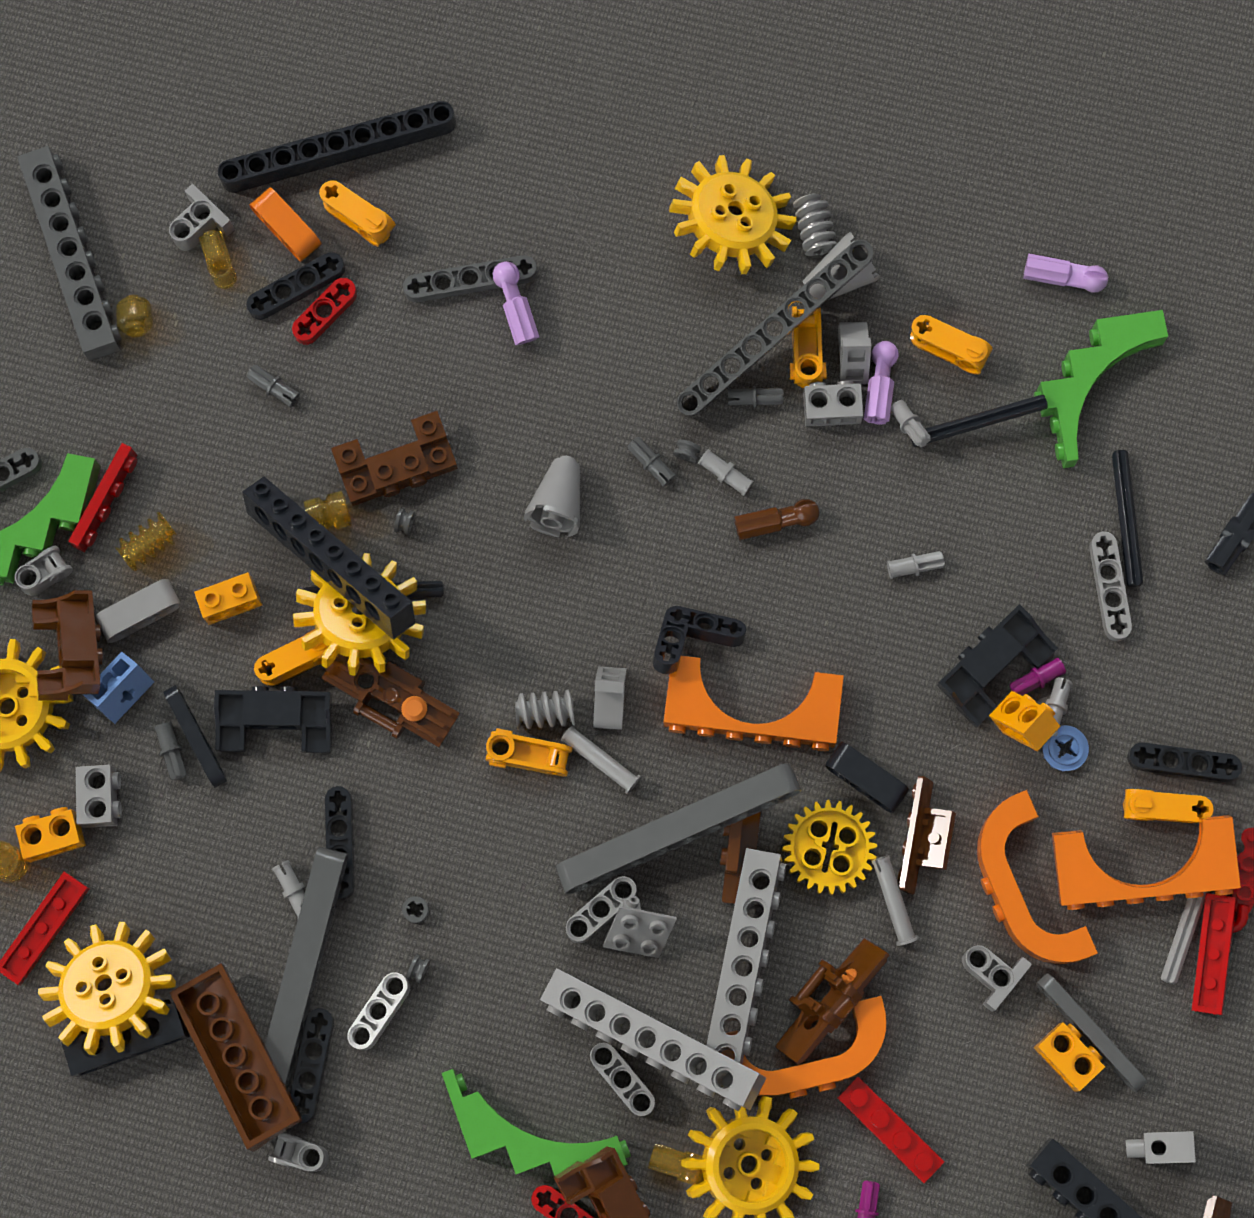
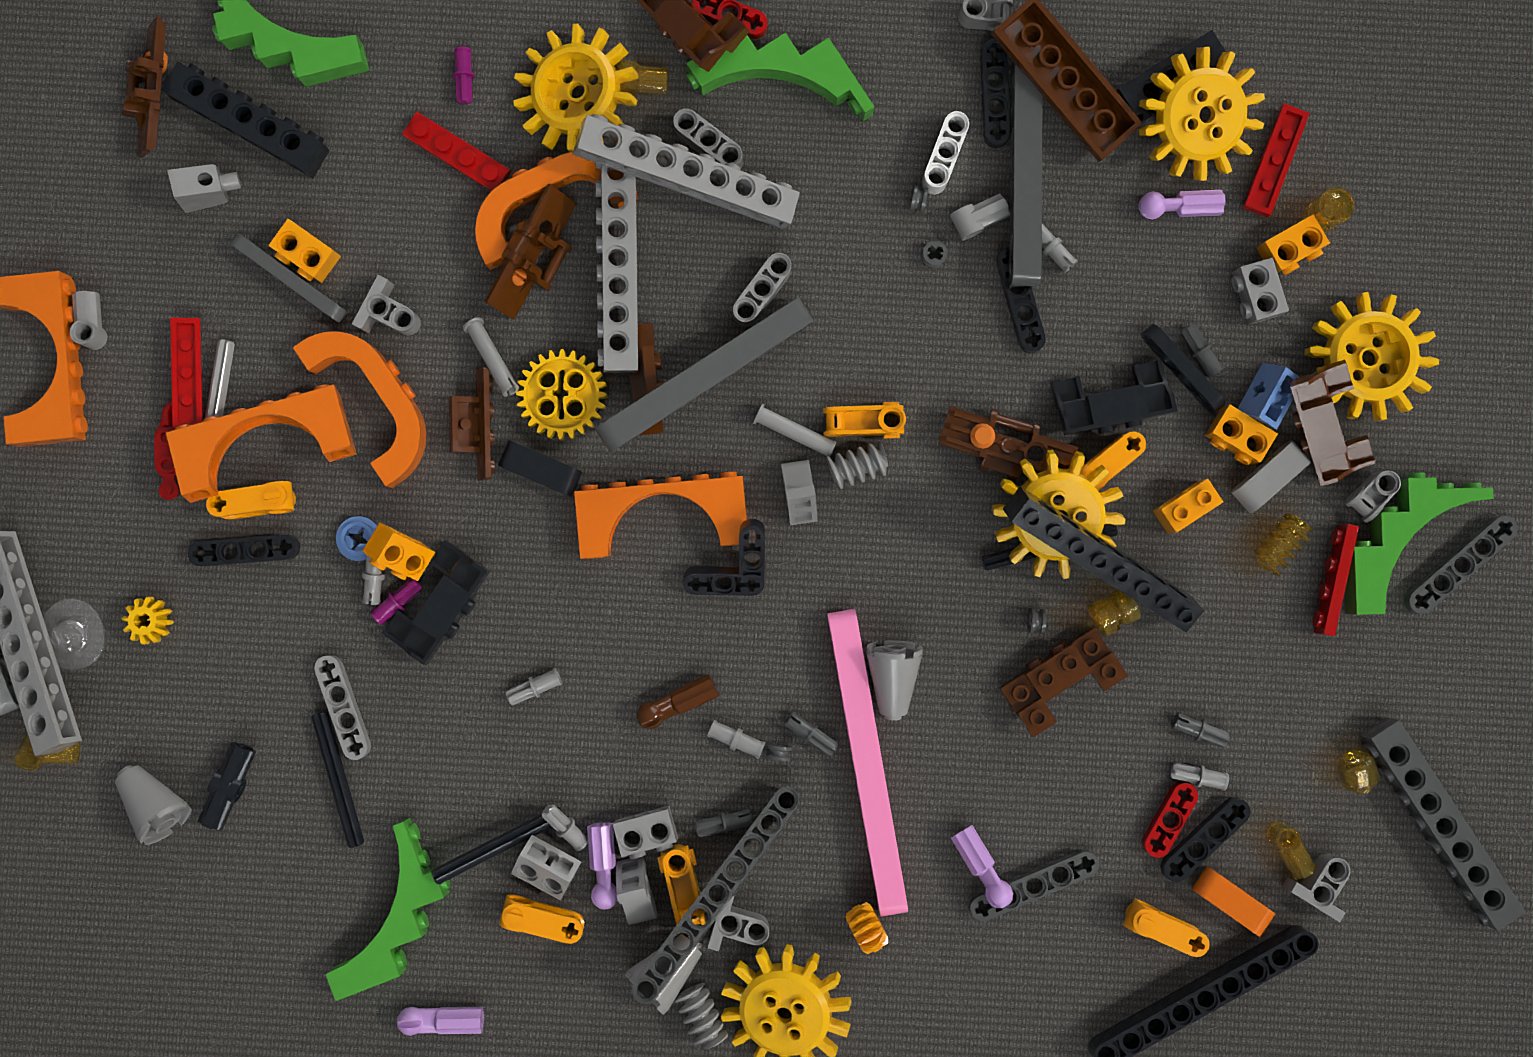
camera: 165 degrees right, 10 degrees up
light grey hinge [603,896,677,958] -> none
none -> light grey brick [511,835,581,901]
none -> light grey tile [708,890,769,951]
none -> bright pink beam [827,609,908,917]
none -> light orange gear [846,902,888,954]
none -> light grey piece [950,194,1010,241]
none -> lavender piece [1139,190,1225,219]
none -> light grey axle [1170,762,1229,791]
none -> light orange brick [1205,404,1278,465]

